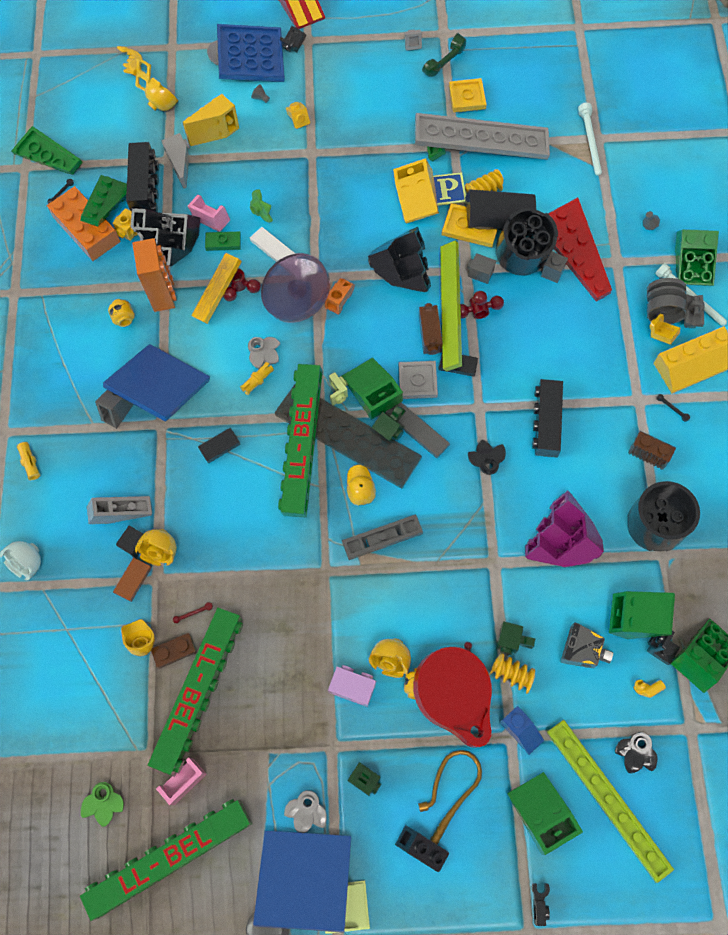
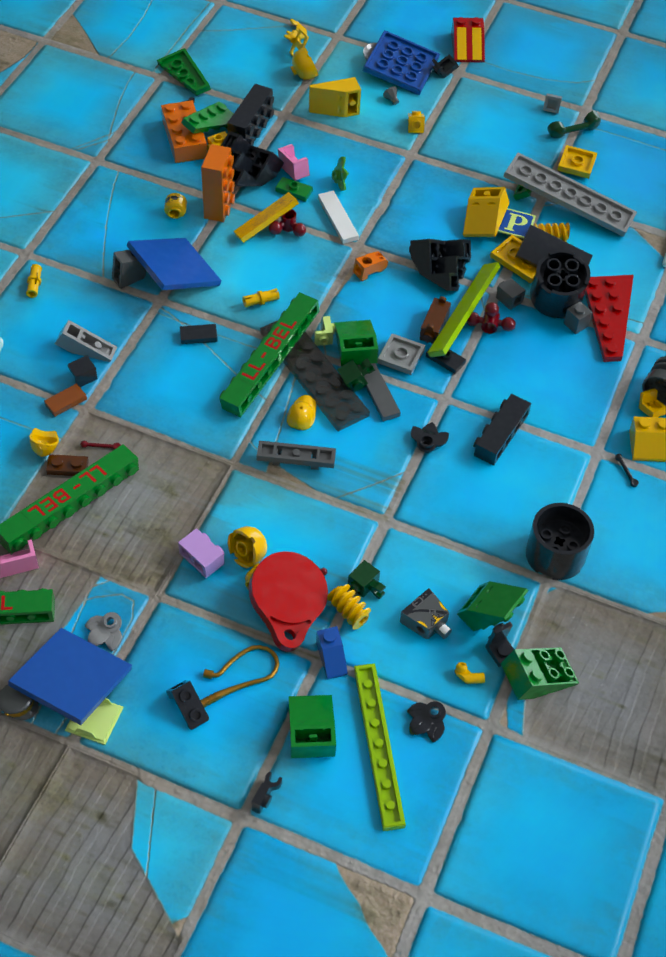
camera: 20 degrees right, 15 degrees down
yellow cylinder [135,529,177,566] -> none
light grey slope [161,133,190,189] -> none
light grey plate [248,337,280,369] -> none
clear purple dish [261,253,330,323] -> none
dark green brick [347,762,382,796] -> none
magenta brick [525,490,604,567] -> none
reddish brown brick [628,431,676,470] -> none

